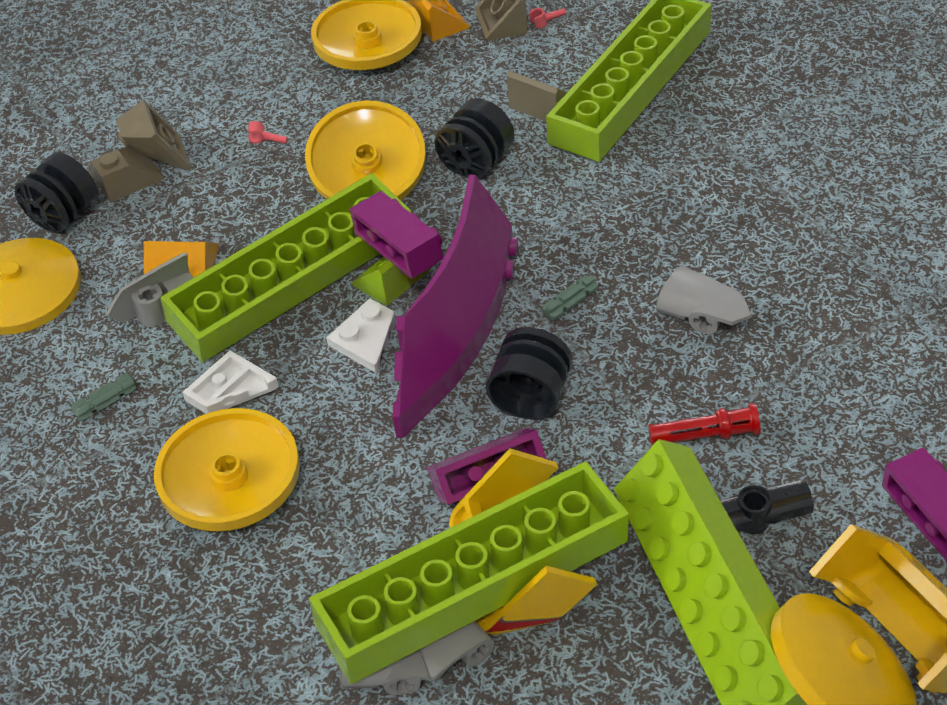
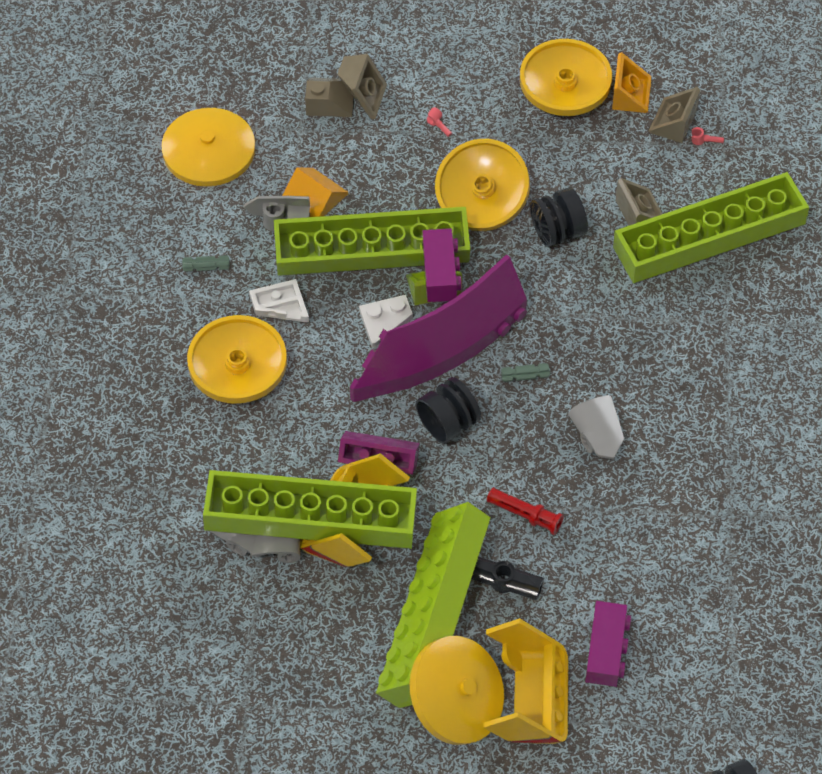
camera: 30 degrees right, 10 degrees up
black wheel [14,152,98,234] -> none

